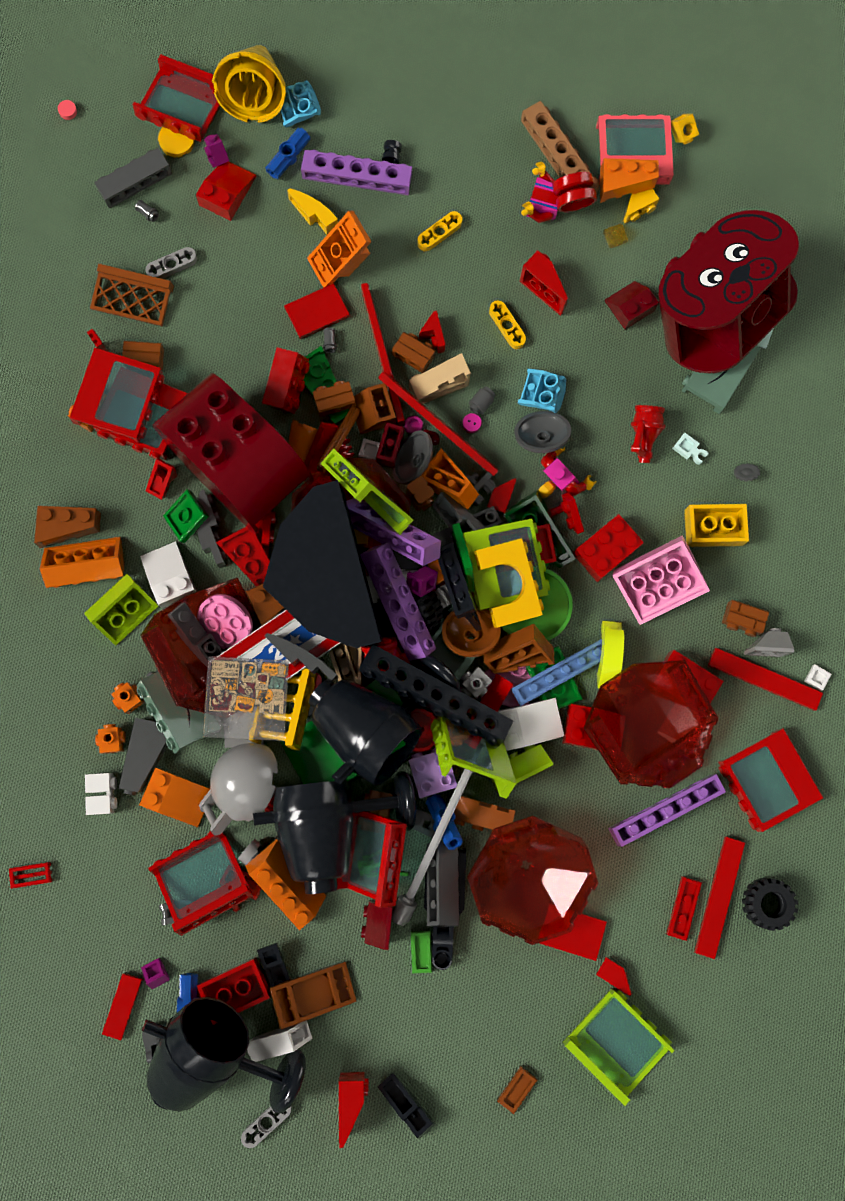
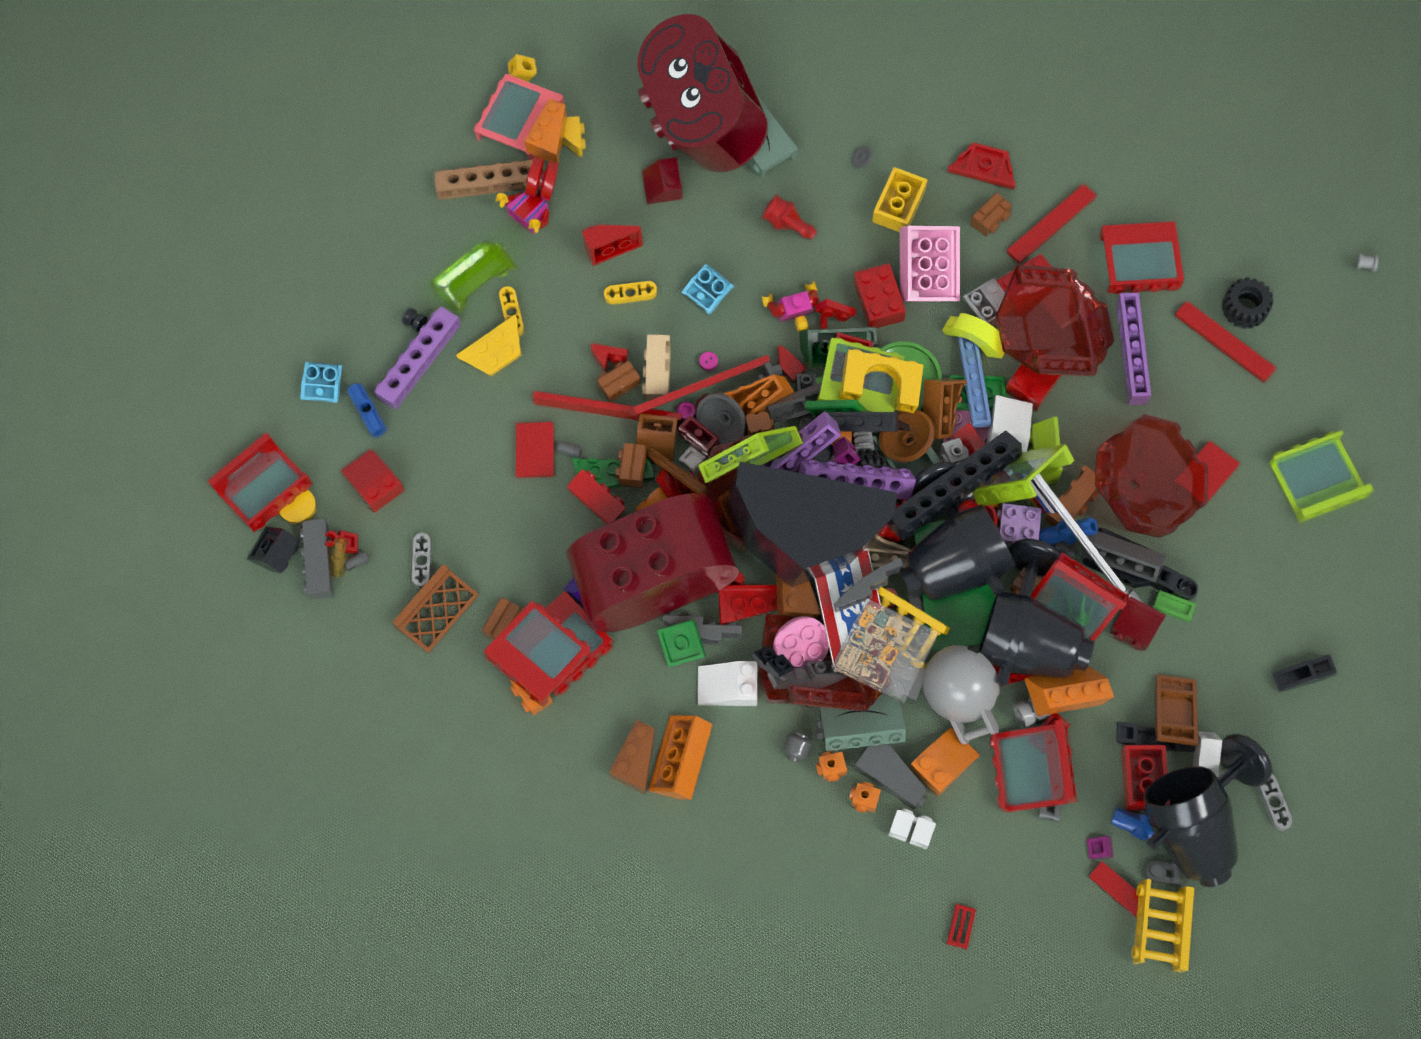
camera: 55 degrees left, 10 degrees down
coral tile [58,100,77,120] -> none
lime slope [84,574,158,646] -> none
red tile [87,329,108,351] -> none
red slope [145,458,177,500] -> none
magenta brick [204,134,229,168] -> none
yellow cone [212,45,286,123] -> none
yellow slope [287,188,338,235] -> none
orange brick [307,211,371,288] -> none
red slope [339,1072,369,1148] -> none
dark grey brick [469,386,496,415] -> none
dark orange tile [497,1066,537,1114] -> none
dark grey dish [514,411,571,453] -> none
red slope [596,957,632,997] -> none
clear yellow tile [603,223,628,248] -> none
red tile [666,876,702,941] -> none
light aqua plate [672,433,708,465] -> none
light grey slope [744,628,794,657] -> none
white tile [804,664,832,691] -> none
none -> black slope [247,527,301,573]
none -> red plate [325,531,358,554]
none -> clear yellow pin [331,538,347,578]
none -> clear neon green windscreen [430,241,518,313]
none -> yellow wing [456,315,522,376]
none -> black slope [752,645,795,678]
none -> dark grey head [783,731,812,762]
none -> red wing [947,142,1016,190]
none -> light grey slope [963,278,1015,325]
none -> yellow fence [1131,879,1194,972]

